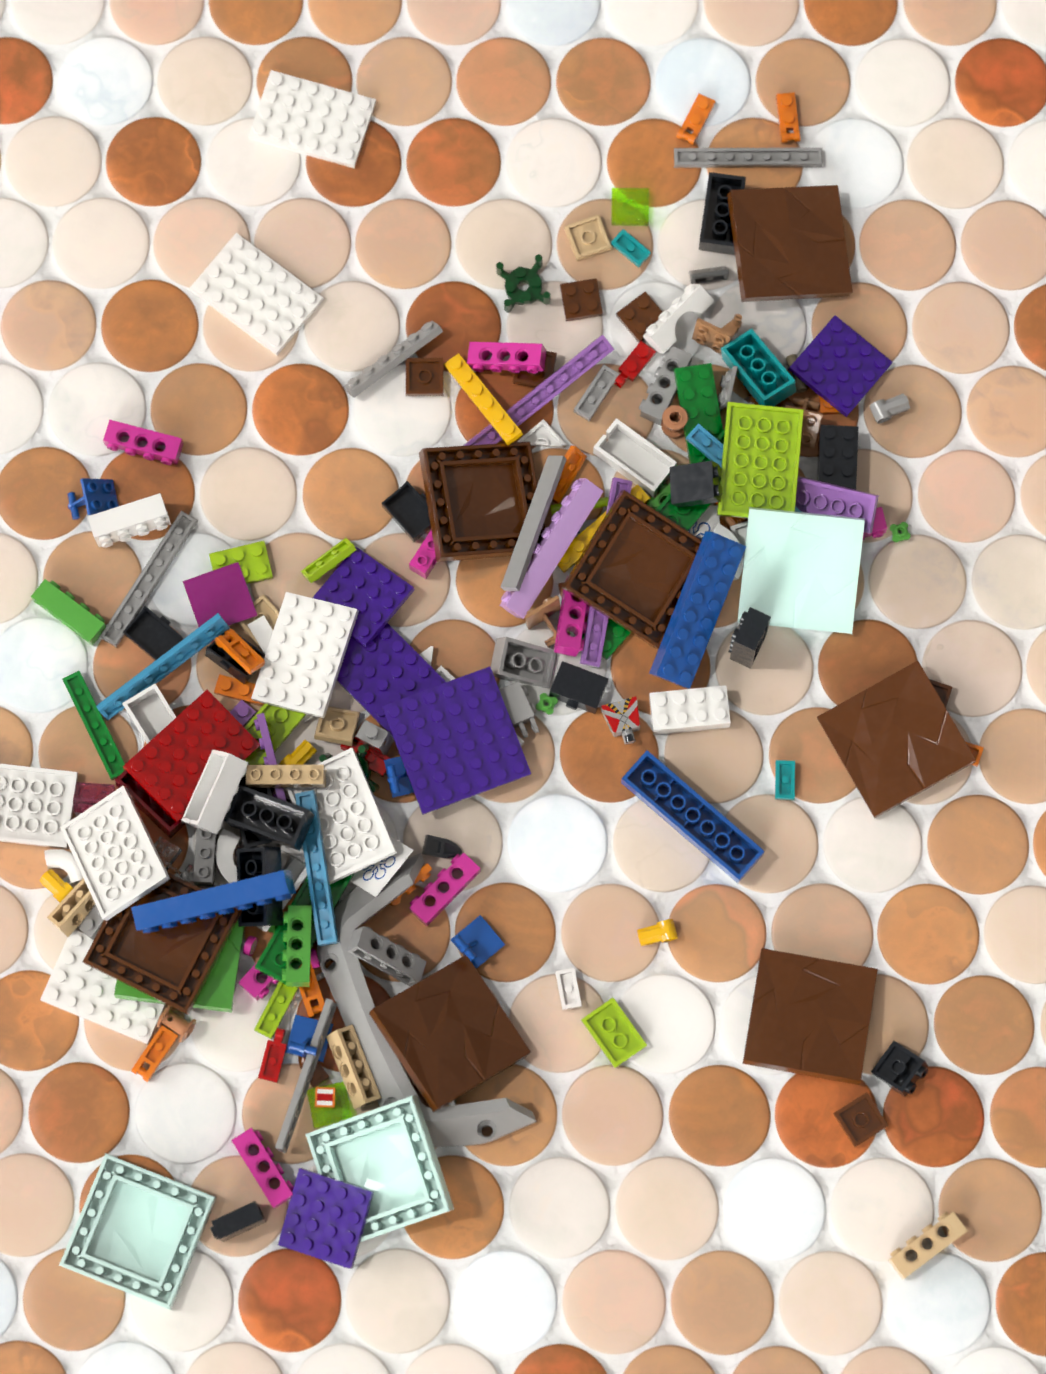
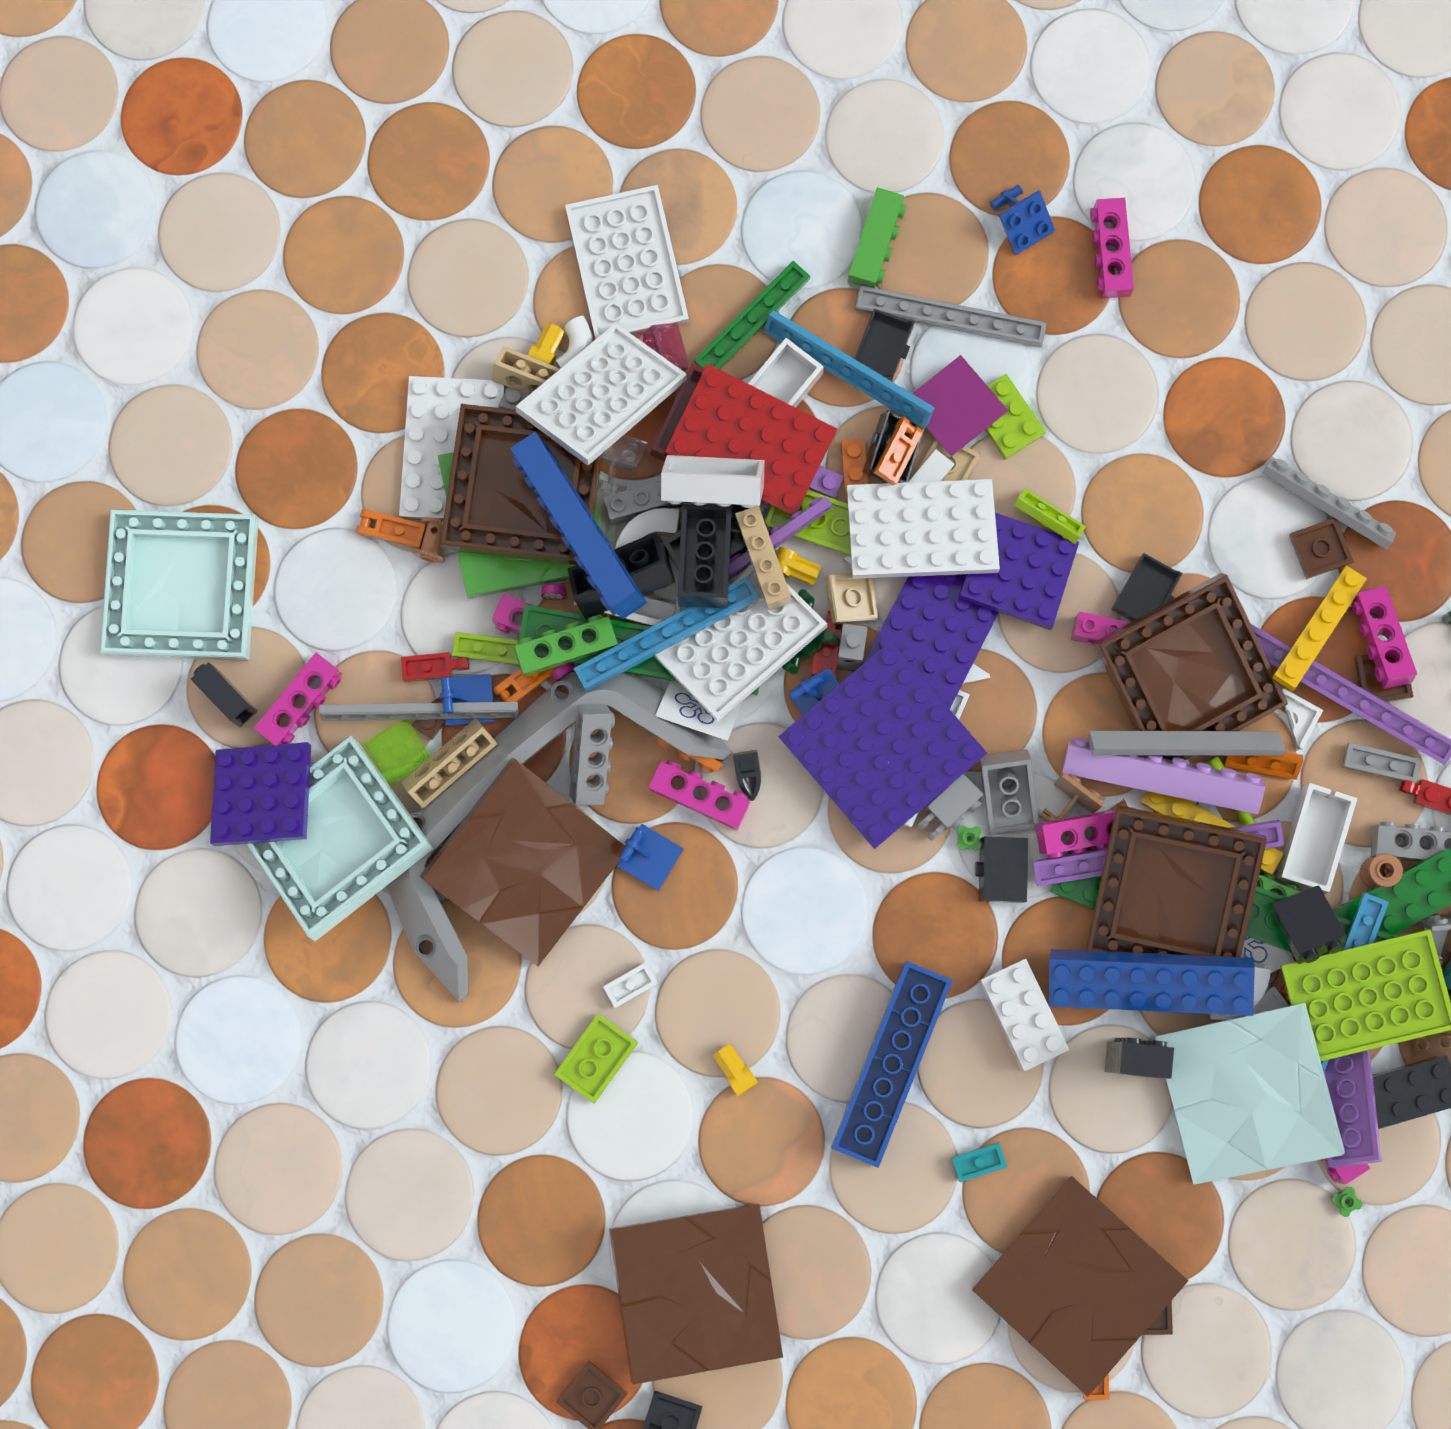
camera: 70 degrees right, 5 degrees up
white brick [87,493,171,548] -> none
white plate [189,233,324,356] -> none
tile [315,1087,336,1108] -> none
torso [601,696,640,745] -> none

